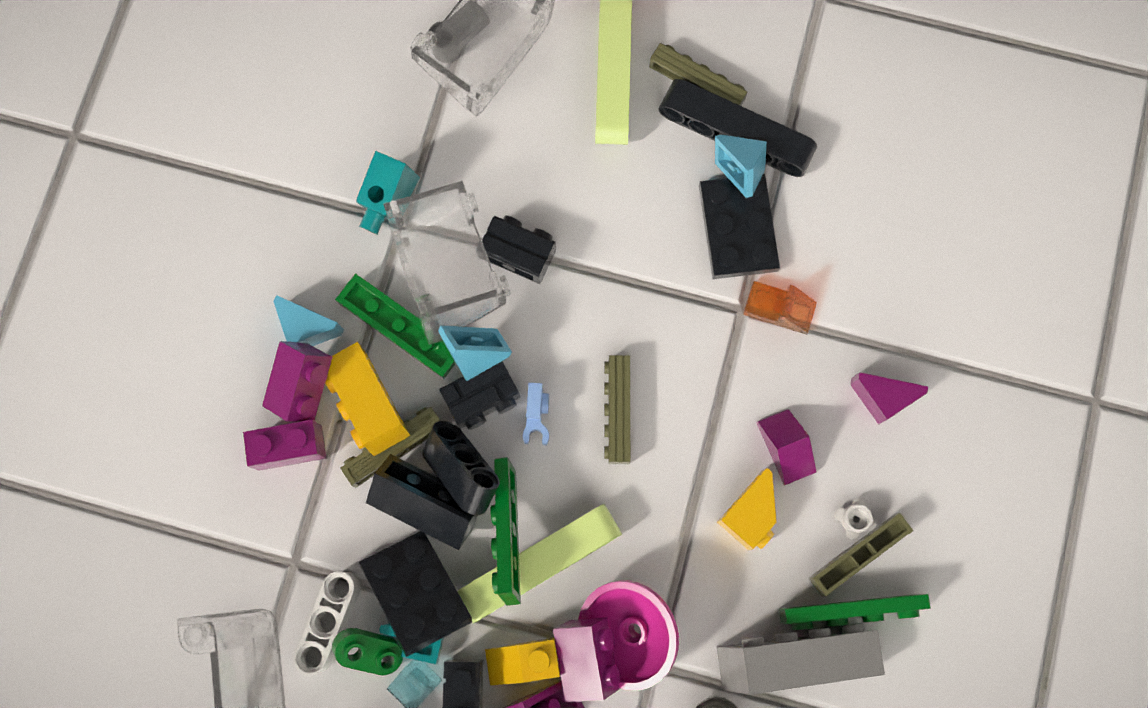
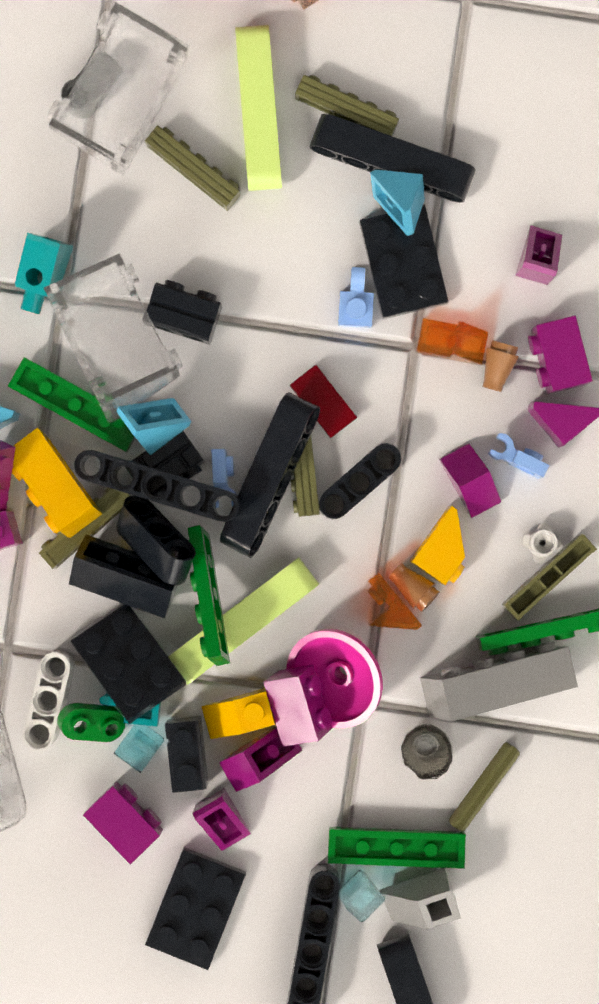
camera: 10 degrees left, 10 degrees up
none -> black beam [74,450,241,522]
none -> olive piece [145,125,240,211]
none -> black beam [220,392,320,558]
none -> dark red tile [289,365,357,439]
none -> black beam [319,443,401,520]
none -> light blue plate [338,267,374,328]
none -> clear orange slope [366,572,422,630]
none -> medium nougat cone [389,563,440,612]
none -> medium nougat cone [482,340,519,392]
none -> light blue plate [488,433,549,479]
none -> magenta slope [515,225,562,285]
none -> magenta brick [528,315,593,395]

